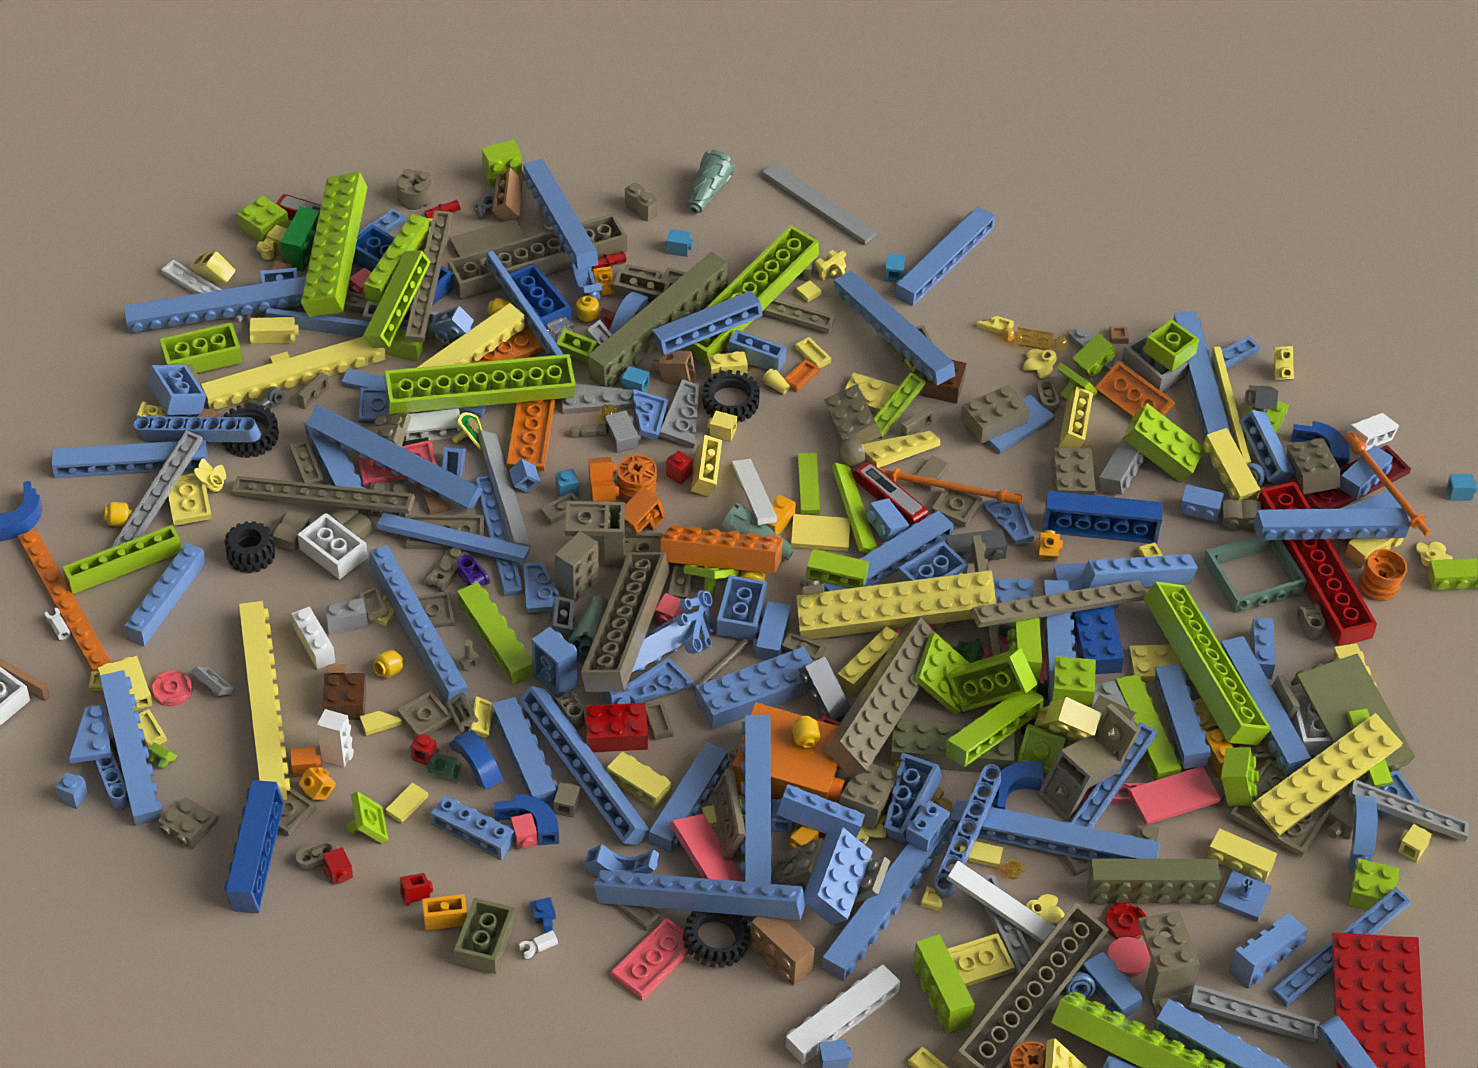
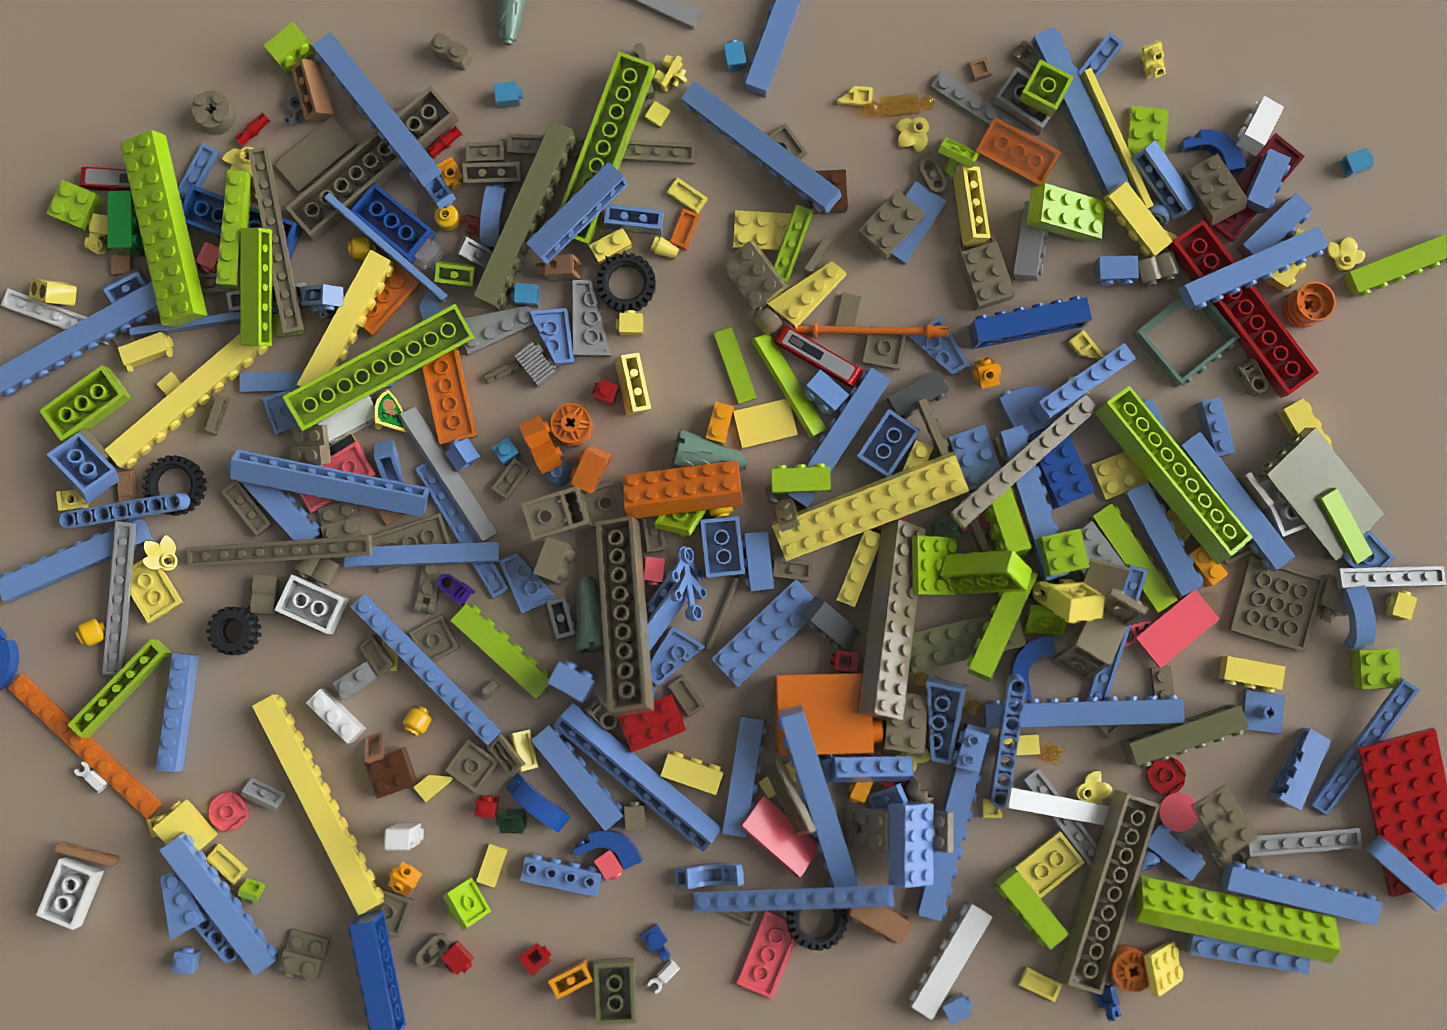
camera: 15 degrees left, 35 degrees up
dark grey plate [247,386,284,408] -> none
orange brick [291,747,321,777] -> none
clear yellow plate [600,404,619,421] -> none
white tile [732,458,777,525] -> none
yellow head [792,716,821,748] -> none
lime brick [1073,333,1117,378] -> none
lime brick [1221,747,1259,806] -> none
dark grey brick [1245,385,1278,412] -> none
light yellow plate [1251,713,1403,837] -> none
orange bar [1344,432,1432,537] -> none

